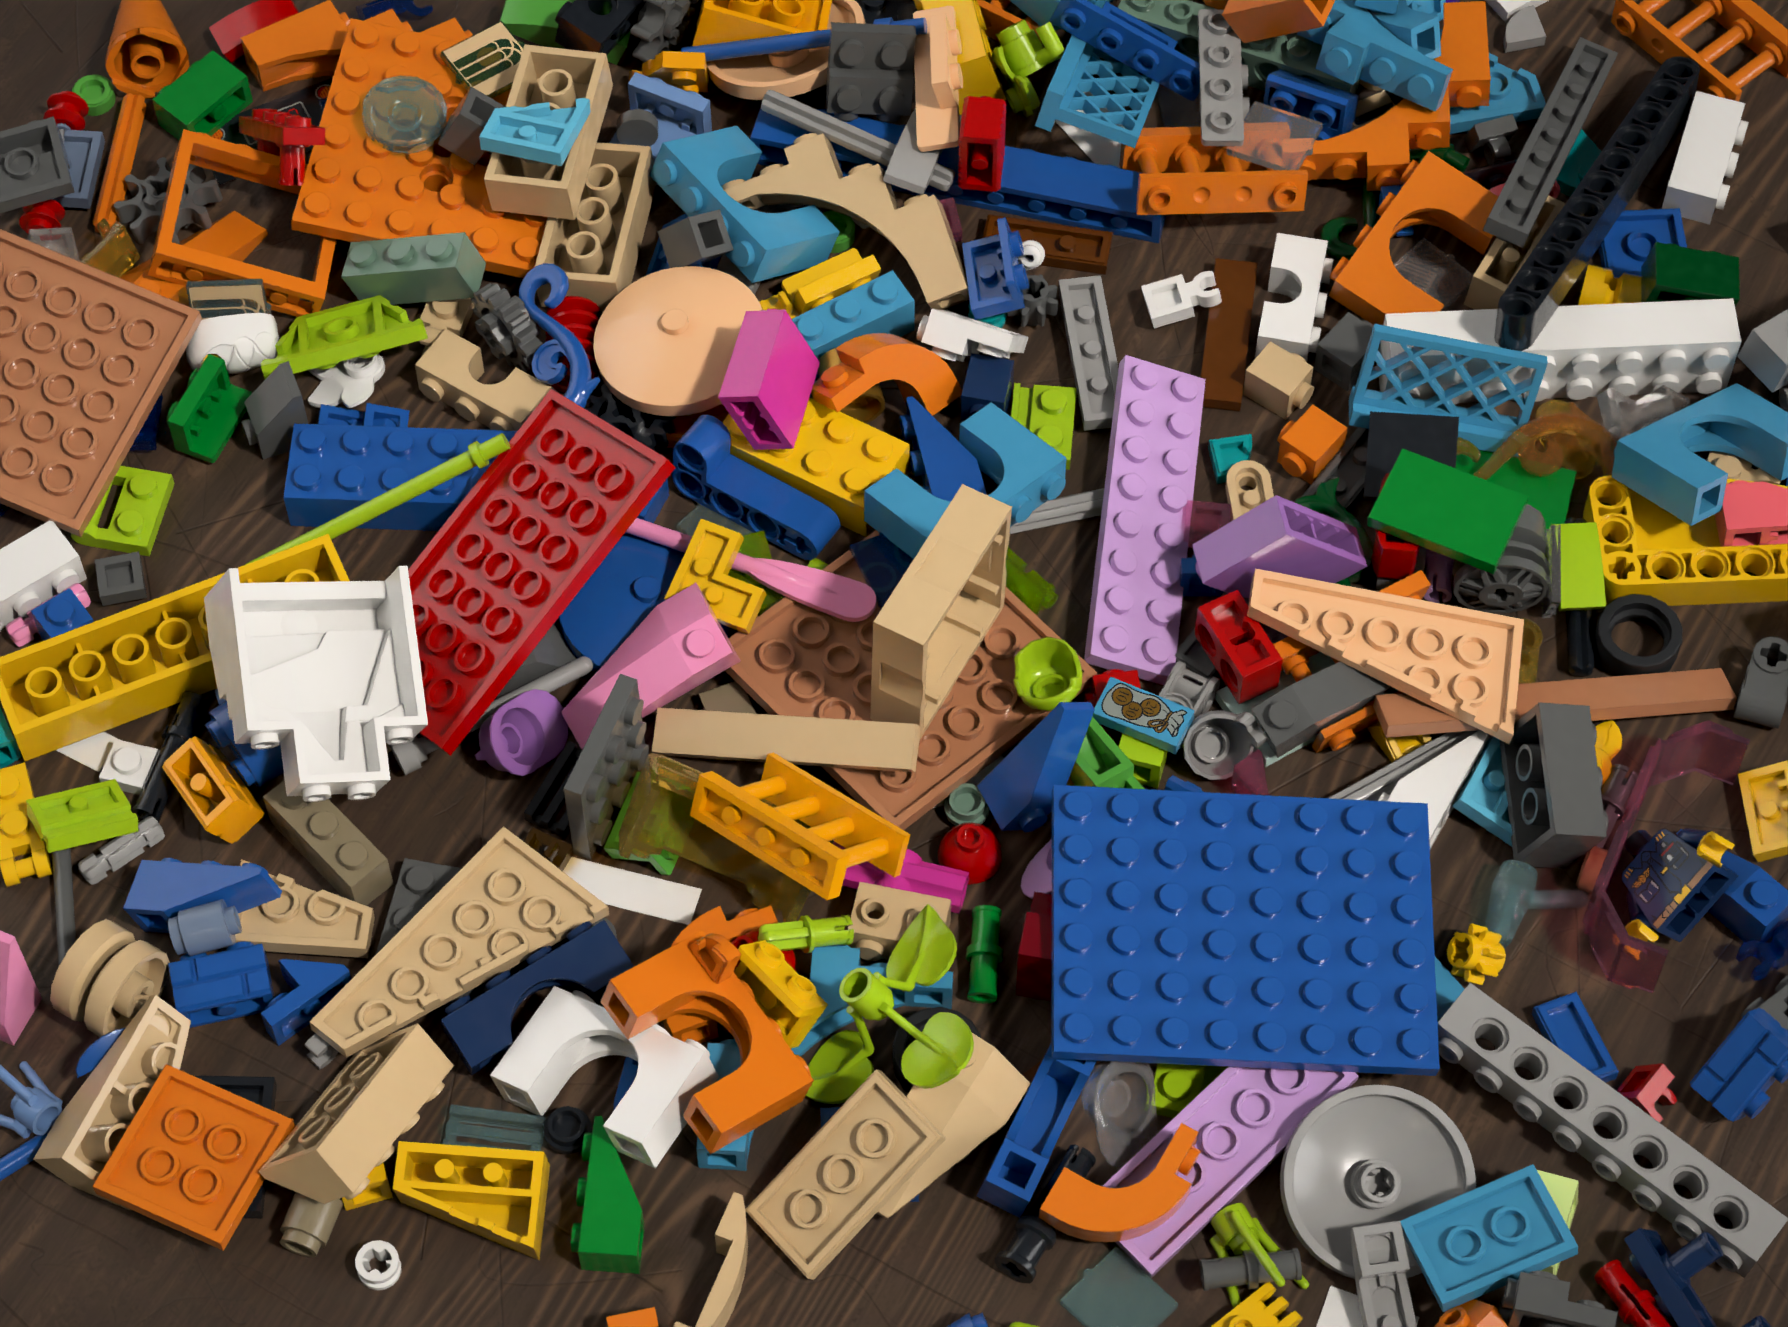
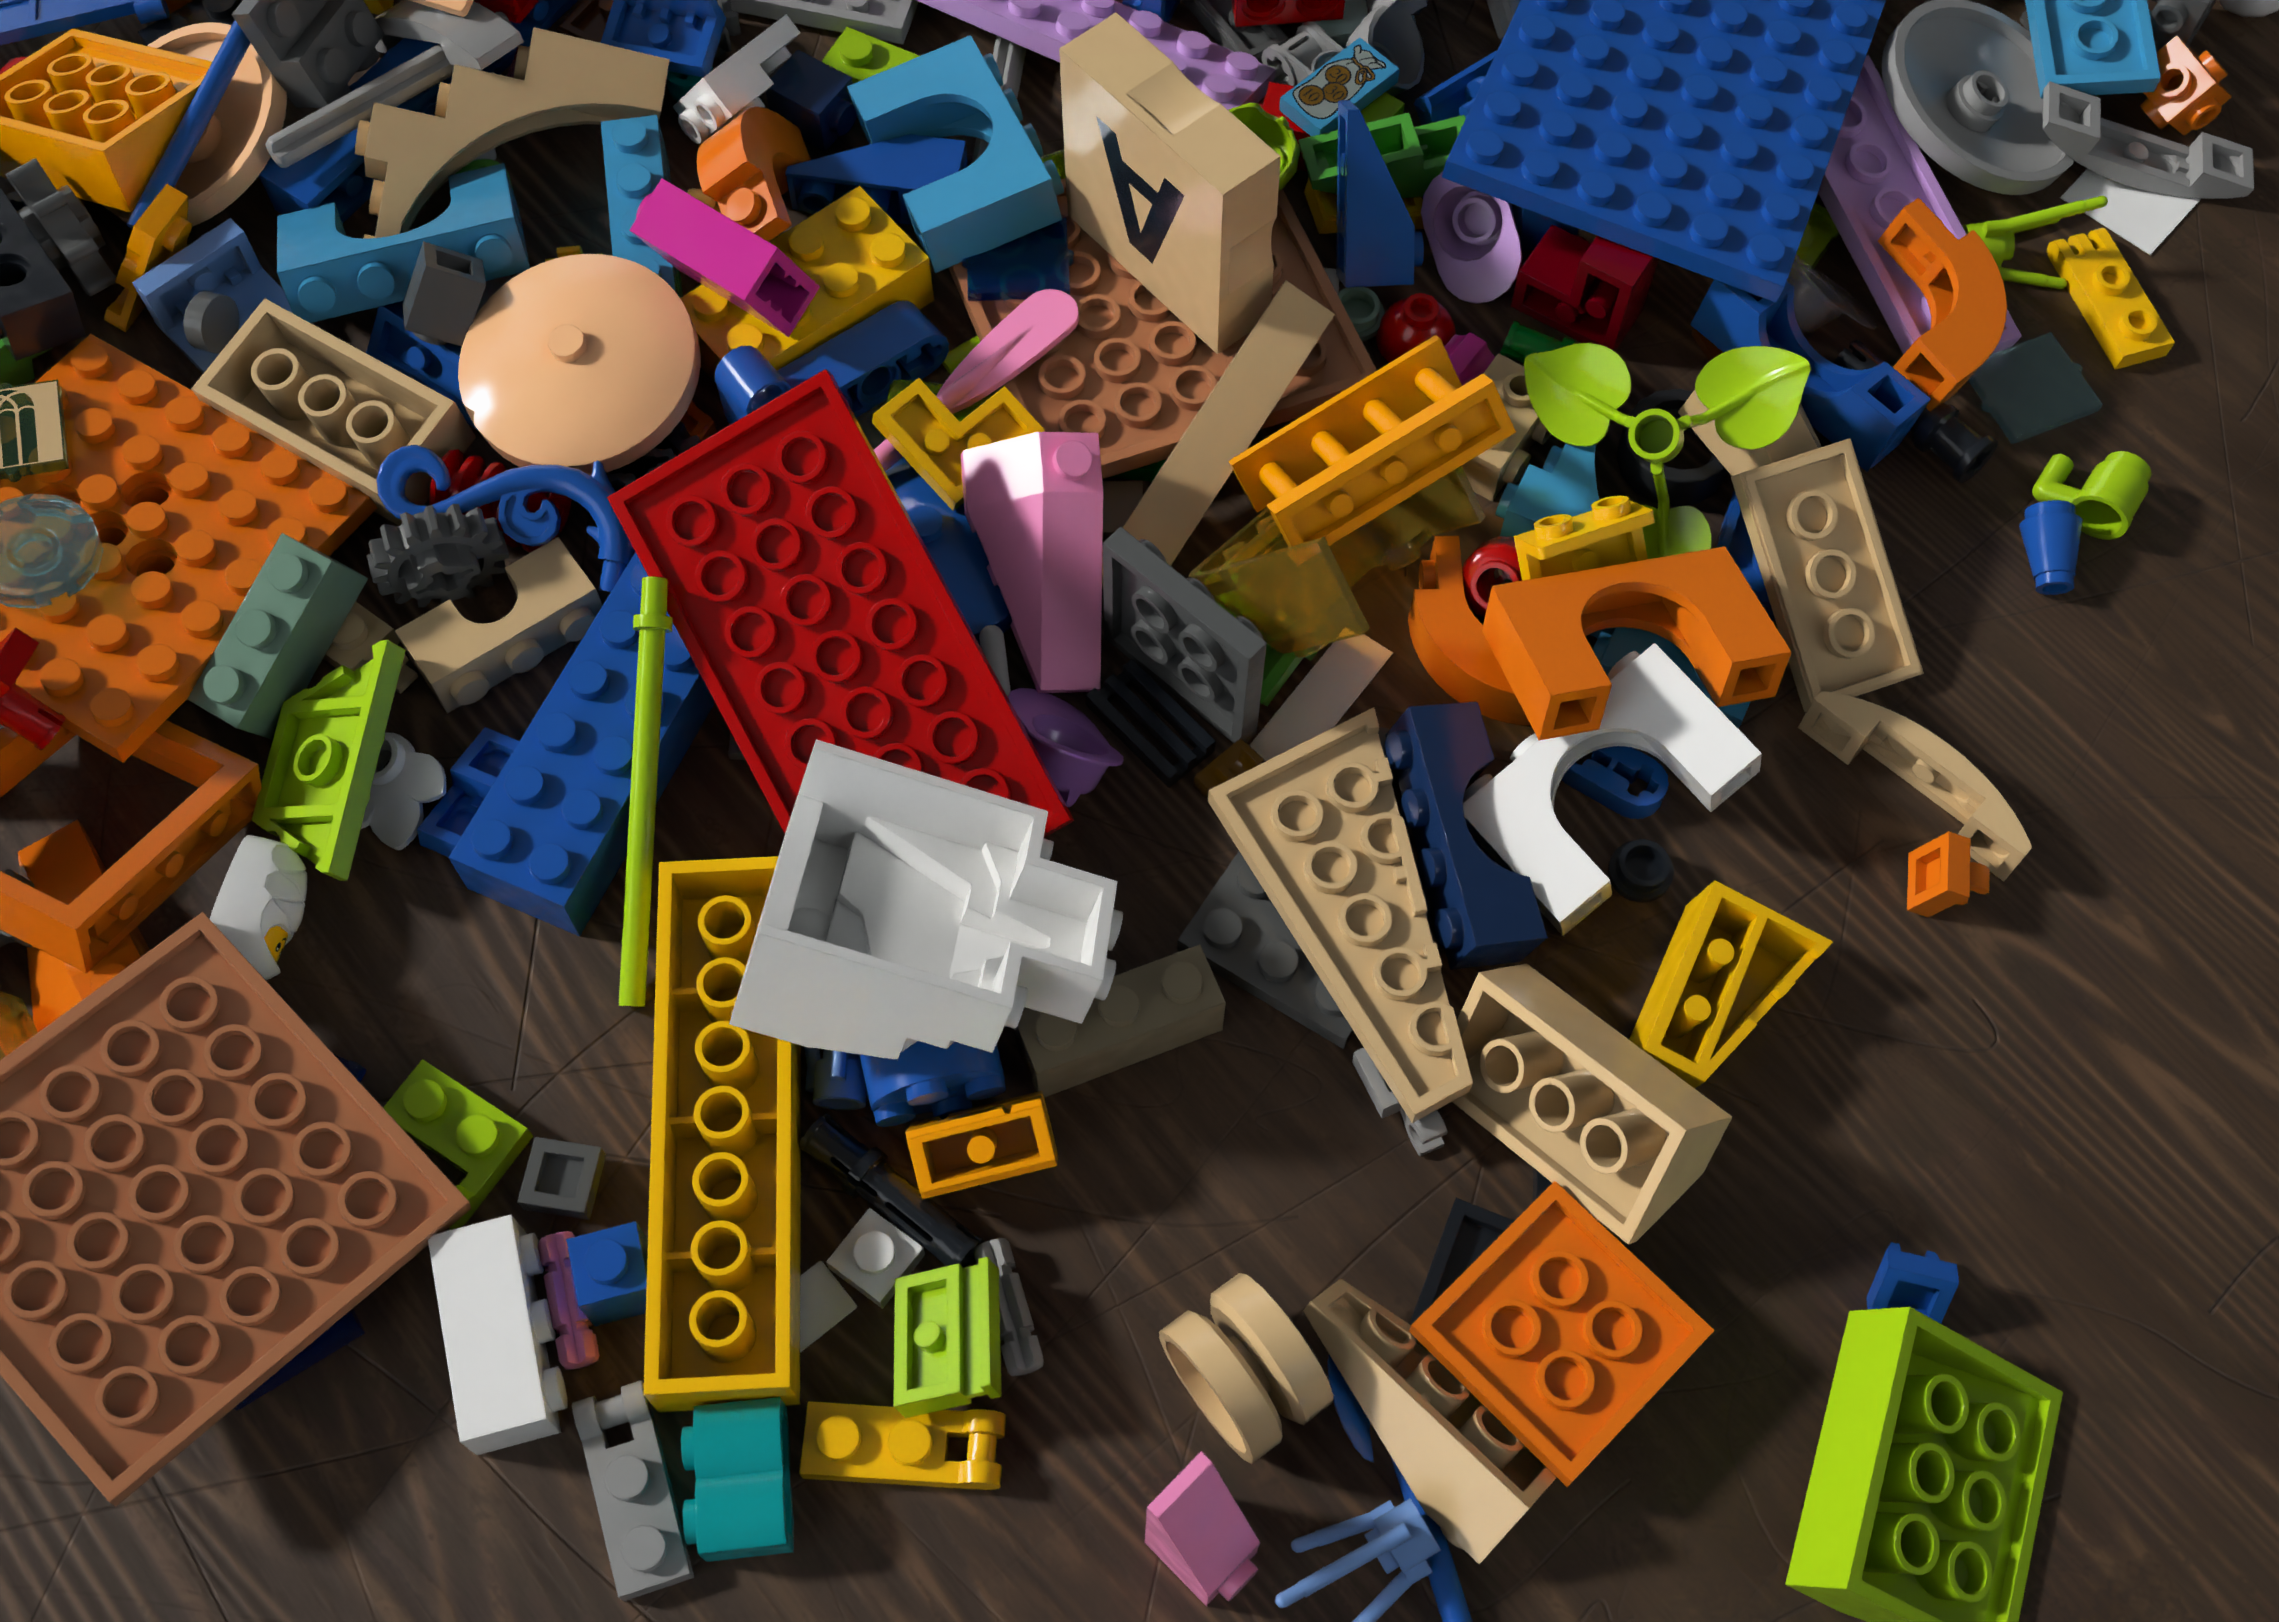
camera: 70 degrees left, 5 degrees up
dark grey bar [52,848,76,965] -> none
blue slope [123,858,282,933] -> none
green bracket [167,354,252,463] -> none
sand blue brick [168,899,242,956] -> none
blue brick [168,941,275,1028] -> none
piece [186,279,272,320] -> none
tan wing [235,859,375,958] -> none
dark grey slope [241,361,308,460] -> none
blue slope [261,959,351,1046] -> none
dark tan brick [280,1192,343,1258] -> none
white bush [355,1240,402,1290] -> none
dark grey brick [438,87,505,165] -> none
clear light blue tile [442,1104,546,1151] -> none
medium azure wing [479,98,591,166] -> none
tan brick [484,44,613,220] -> none
green slope [571,1116,645,1274] -> none
orange tile [690,933,742,984] -> none
lime axle [758,915,854,953] -> none
yellow bracket [781,248,881,315] -> none
dark grey pin [1199,1248,1302,1291] -> none
clear pink slope [1231,749,1269,795] -> none

